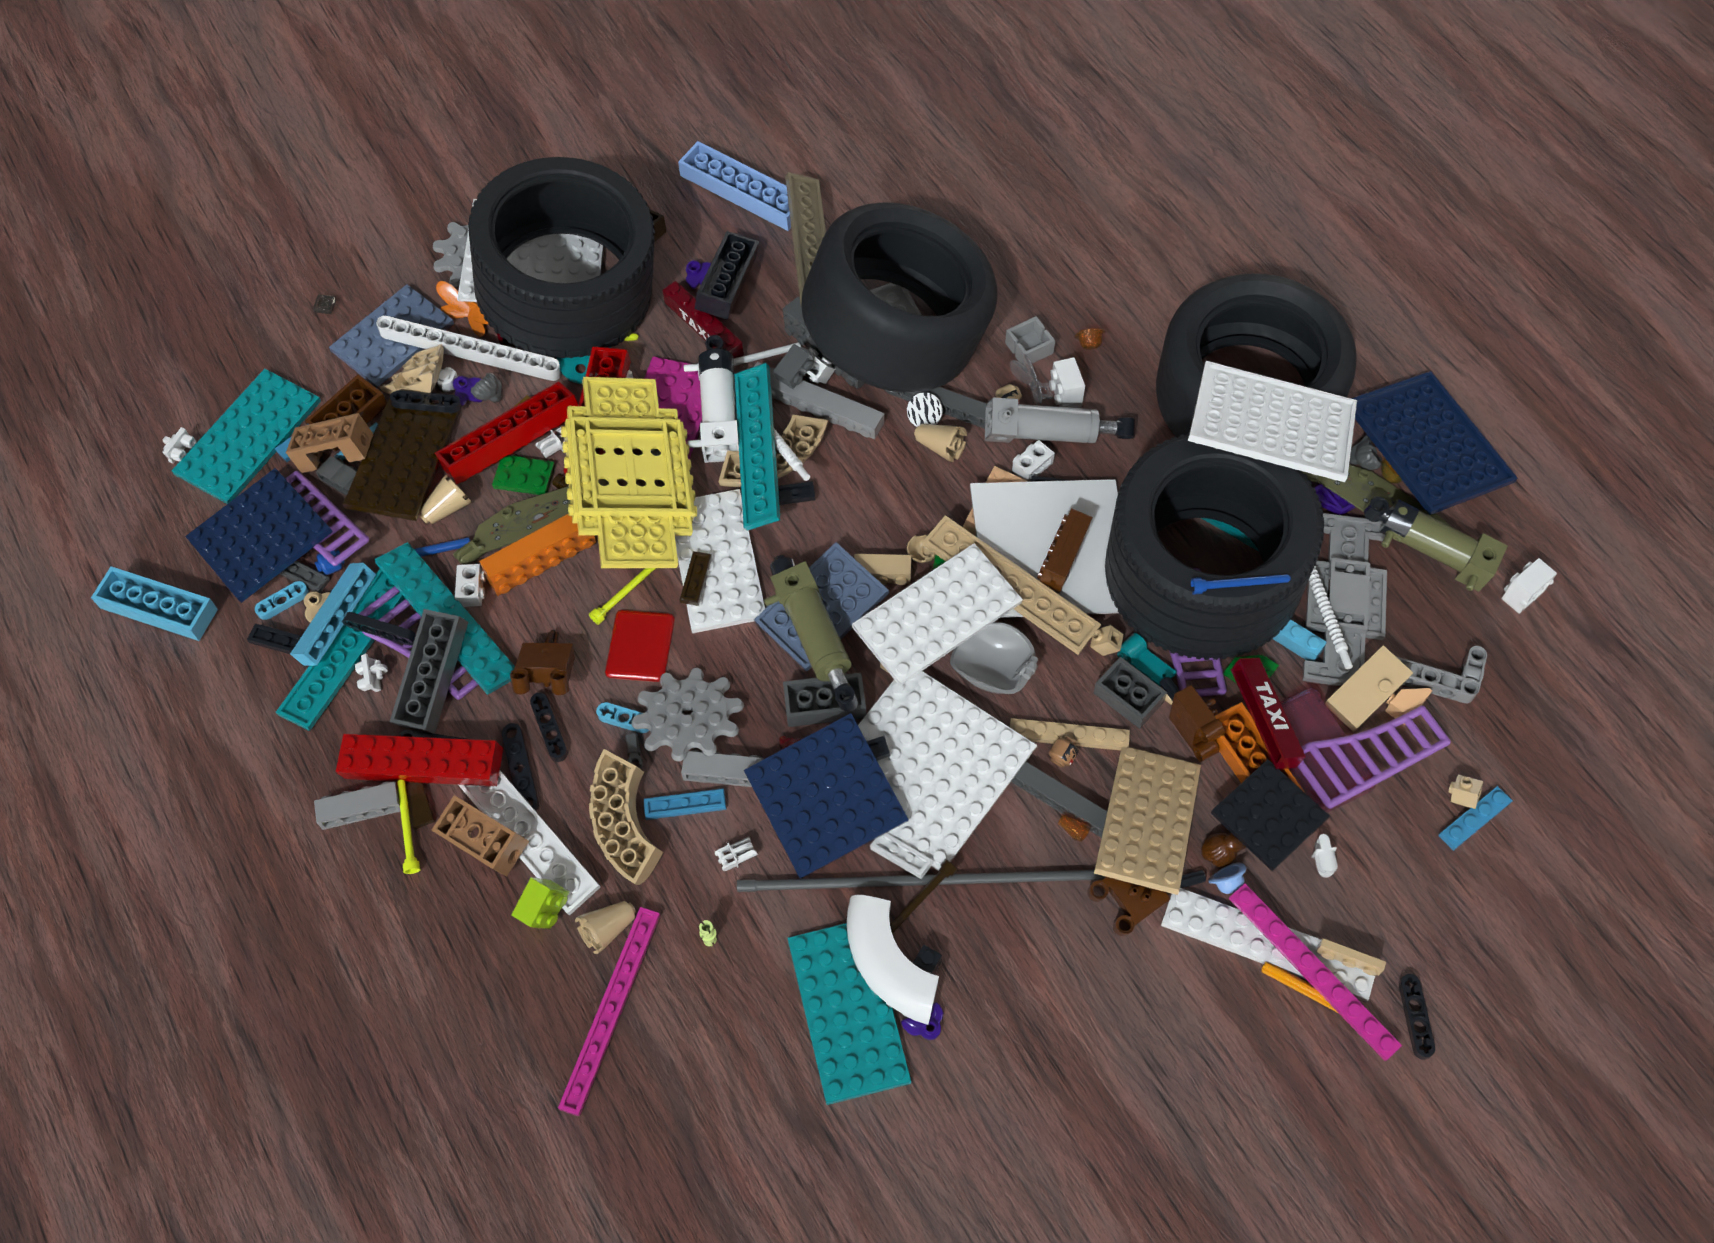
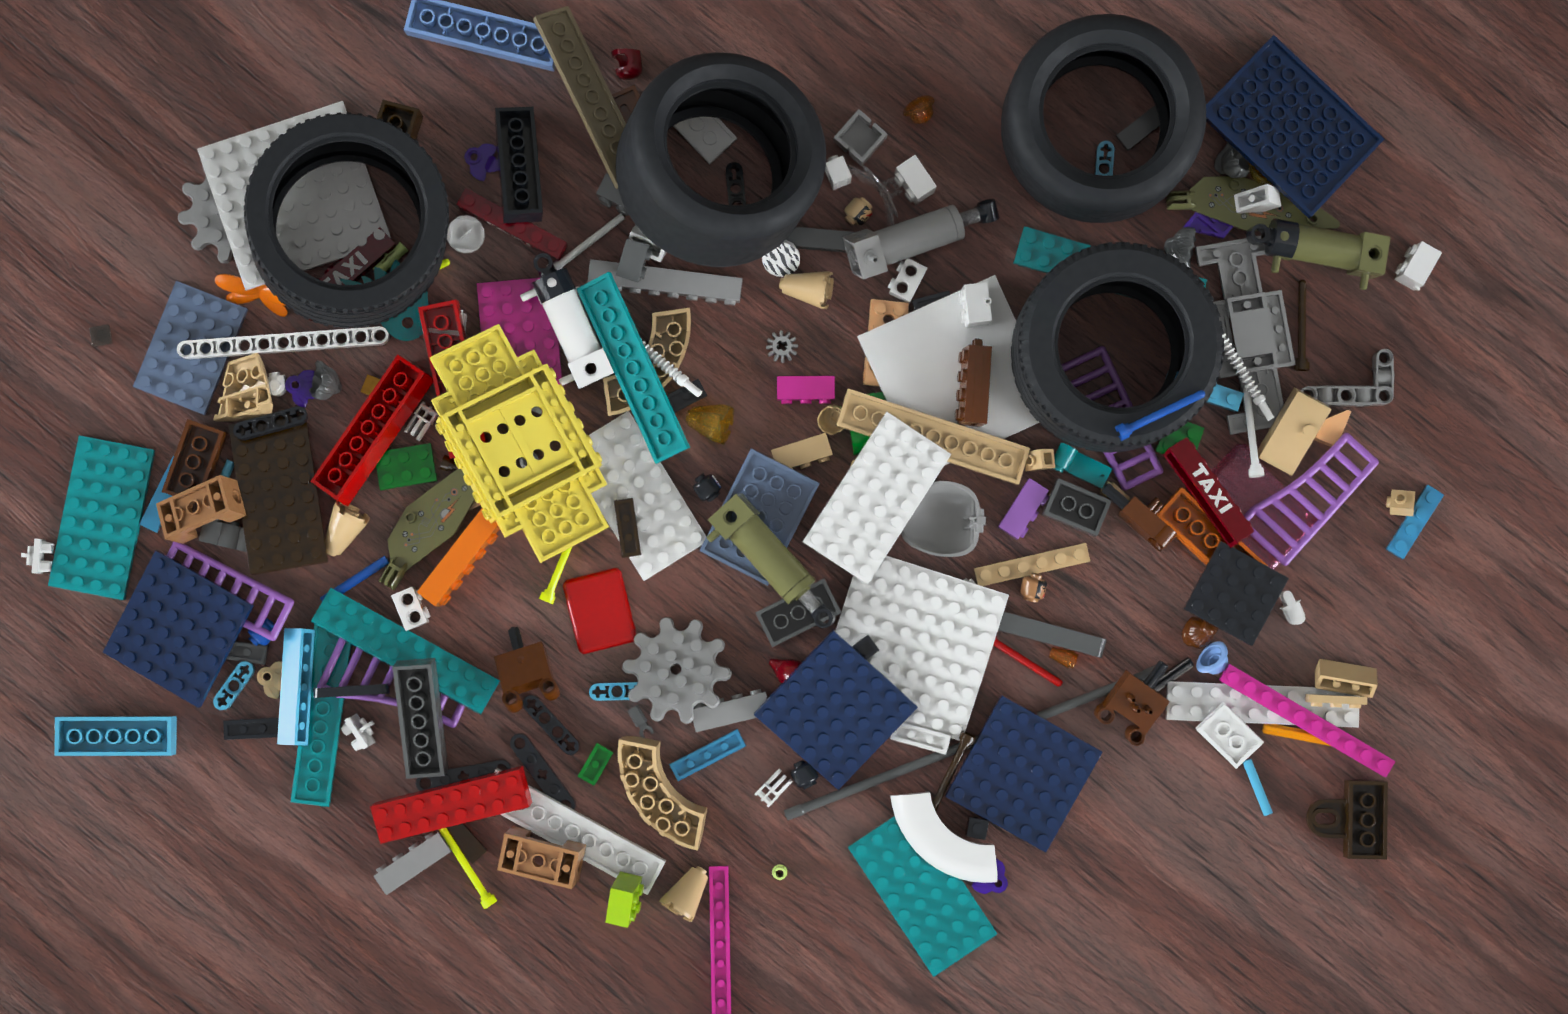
camera: 25 degrees left, 25 degrees up
tan plate [1094,747,1201,895] -> none
white plate [1188,361,1357,482] -> none
black beam [1399,974,1435,1060] -> none
none -> white tile [447,215,485,254]
none -> green plate [577,743,614,786]
none -> clear yellow cone [686,404,734,445]
none -> light grey gear [766,330,798,363]
none -> dark pink brick [777,376,835,404]
none -> black head [790,760,819,790]
none -> white brick [825,155,852,190]
none -> dark blue plate [945,695,1103,852]
none -> white brick [958,282,992,328]
none -> red piece [993,637,1063,687]
none -> medium lavender brick [997,478,1049,540]
none -> white tile [1196,702,1264,769]
none -> white slope [1234,184,1281,213]
none -> white piece [1243,387,1264,478]
none -> medium azure piece [1243,759,1273,816]
none -> dark brown piece [1294,280,1310,371]
none -> dark brown brick [1306,780,1388,860]
none -> tan brick [1315,659,1378,698]

